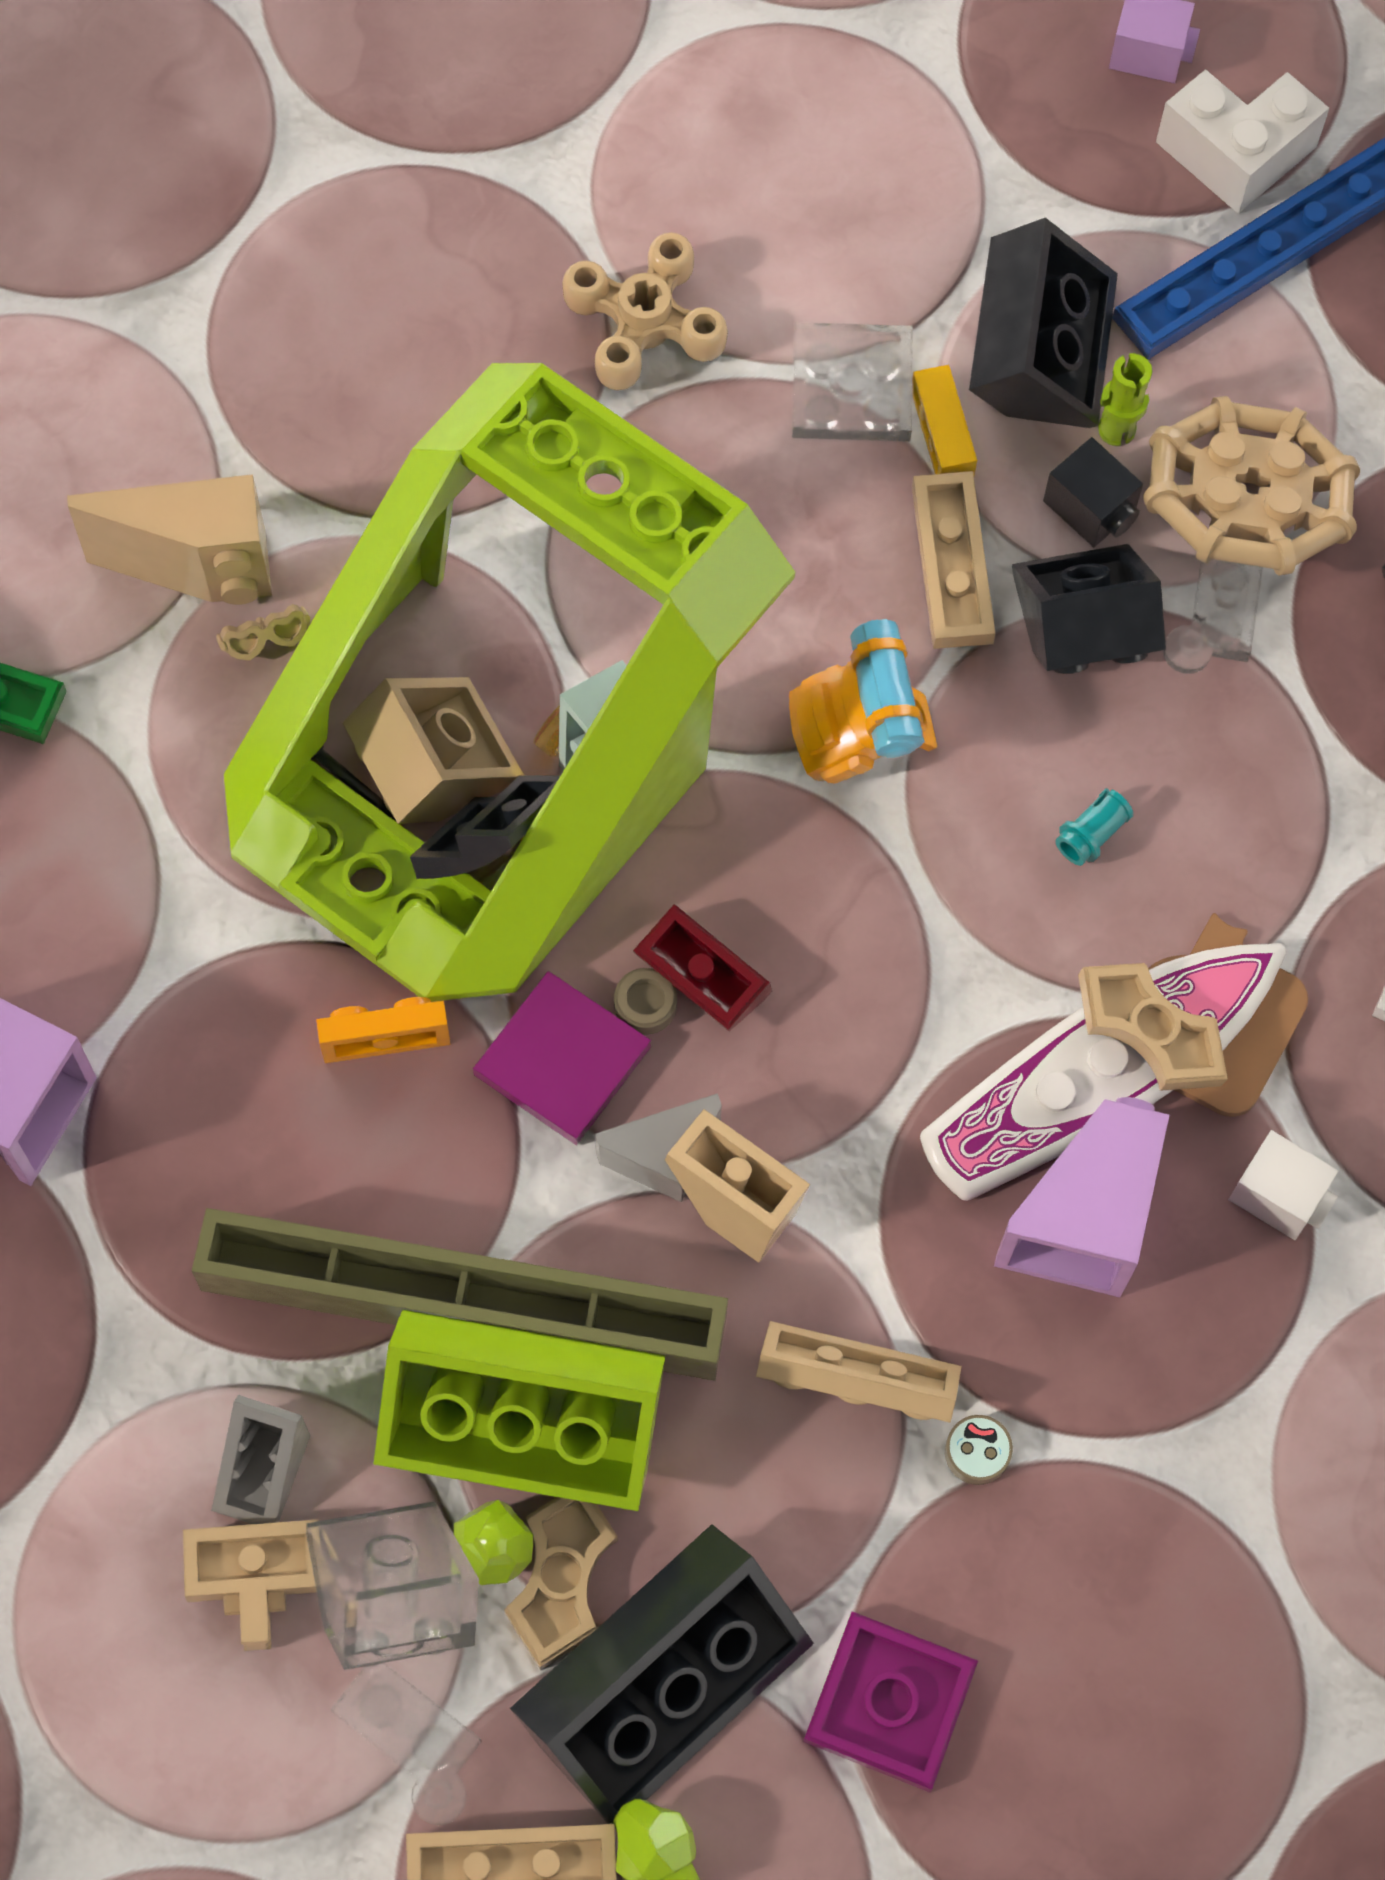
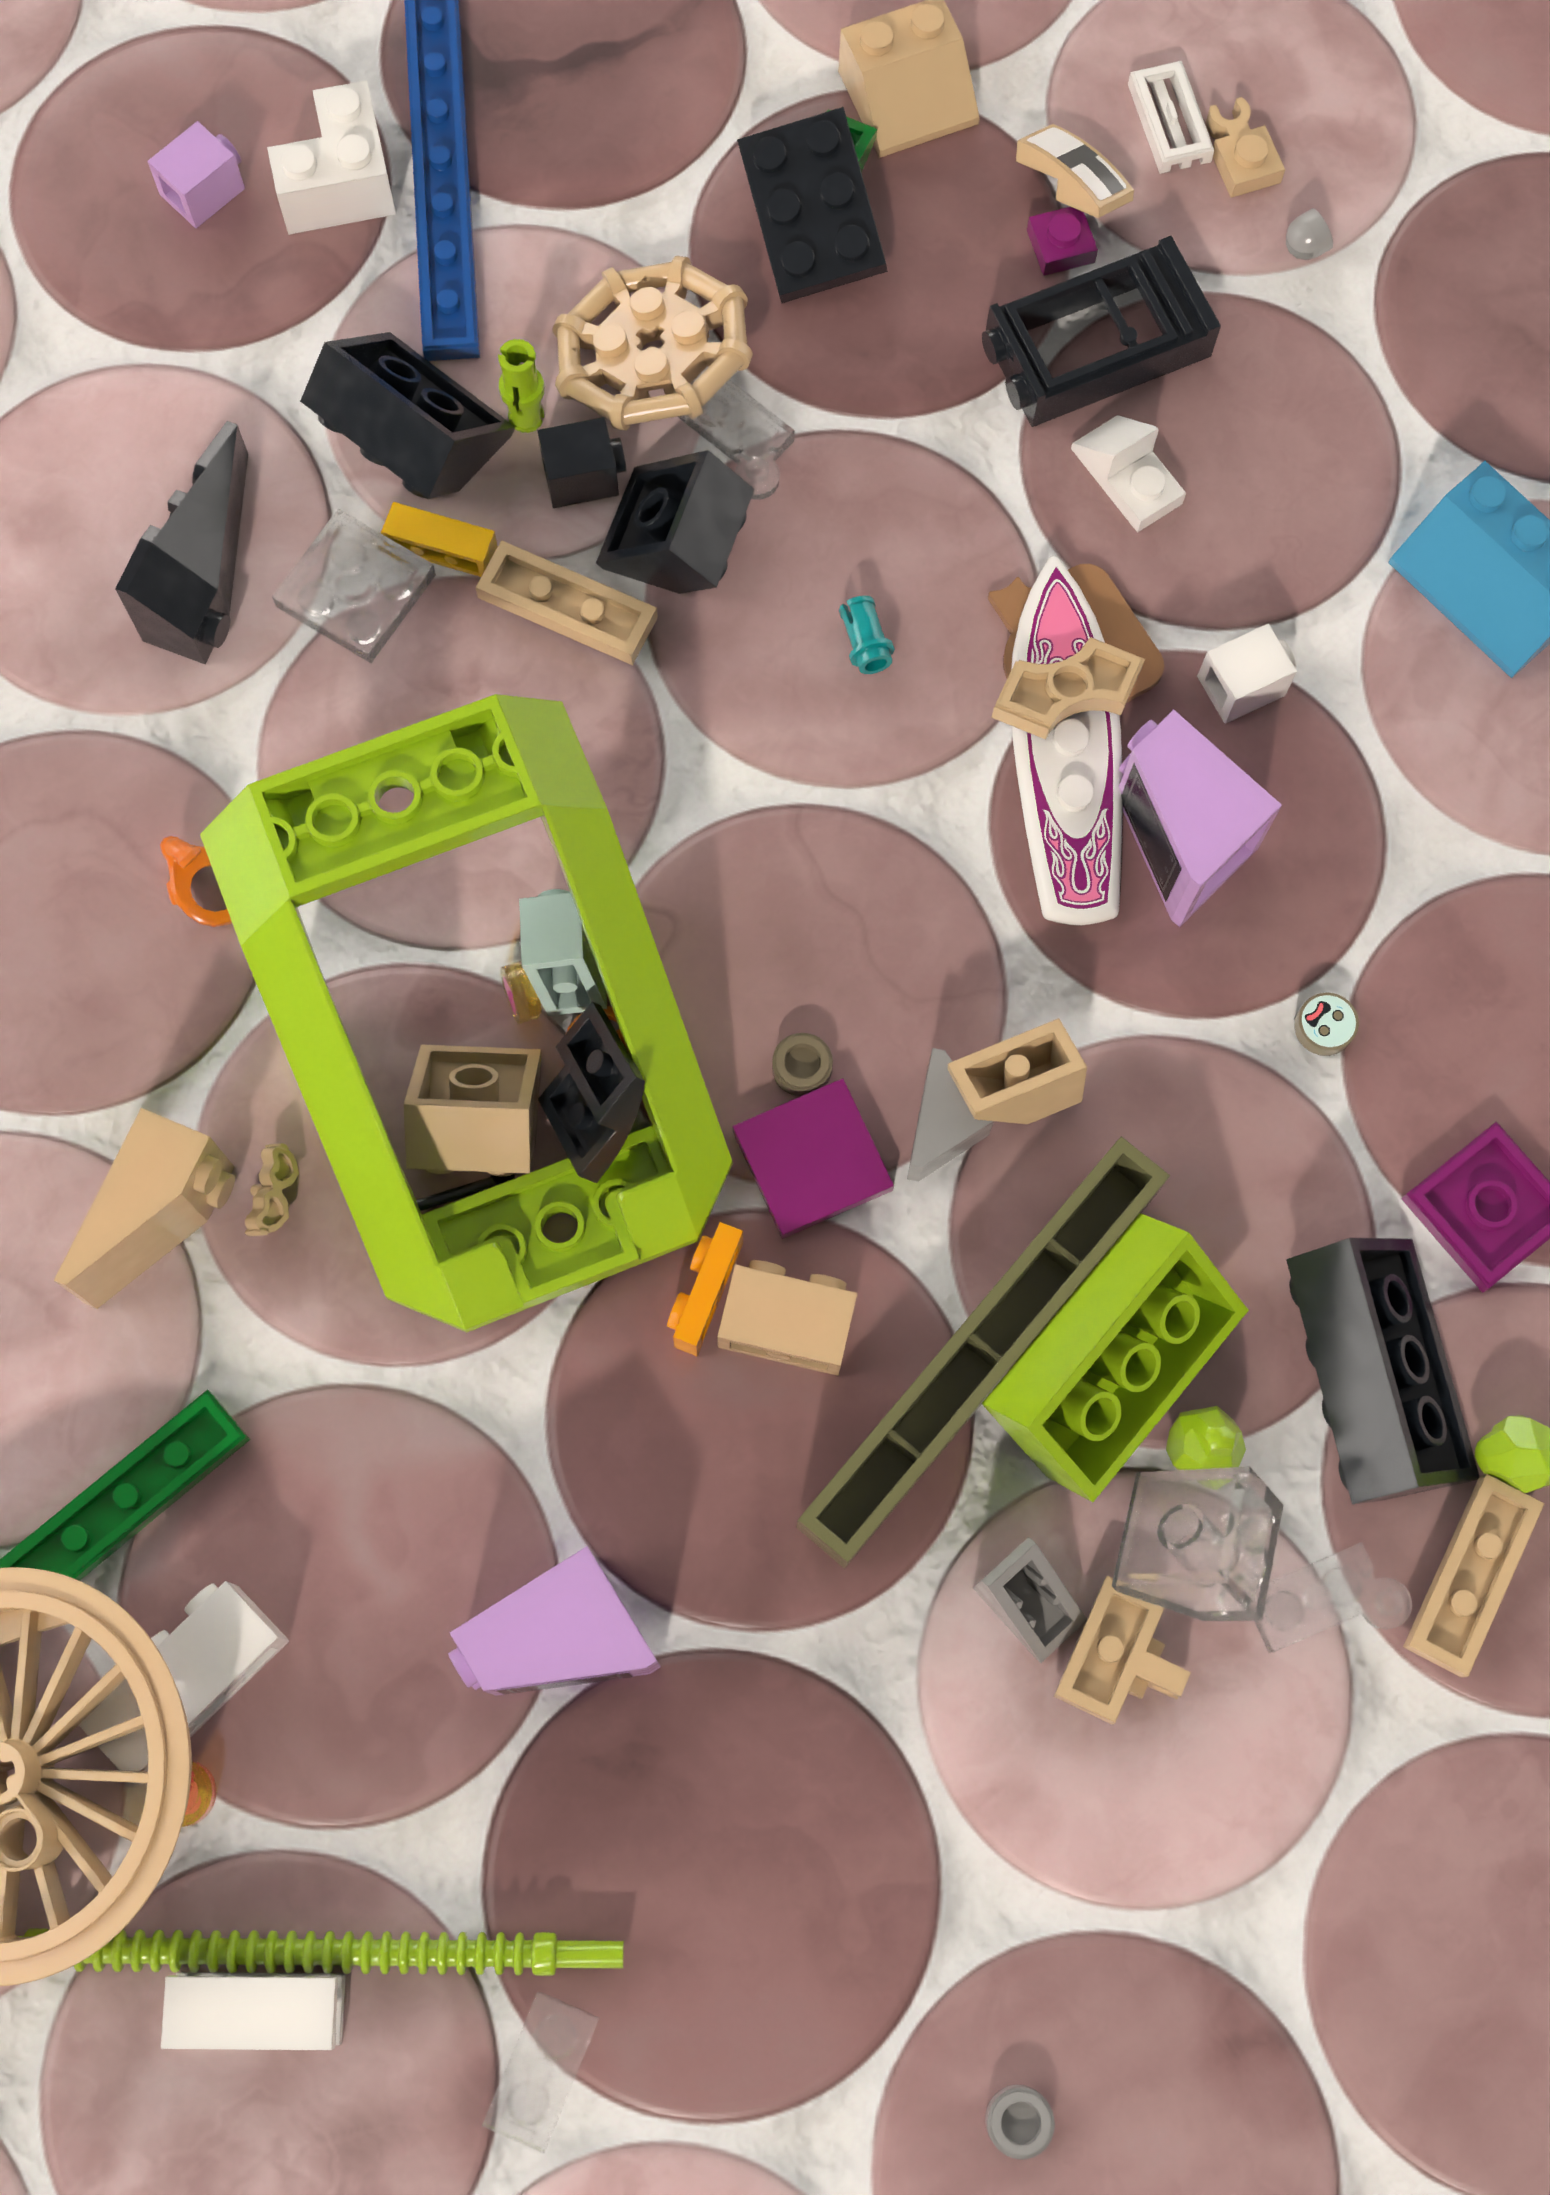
camera: 60 degrees left, 5 degrees up
tan tile [504,1497,618,1670] -> none
tan gear [562,232,728,391] -> none
dark red slope [633,904,772,1032] -> none
tan plate [756,1321,962,1423] -> none
light orange piece [789,619,937,784] -> none
none -> black wedge [115,421,248,665]
none -> tan brick [717,1260,857,1376]

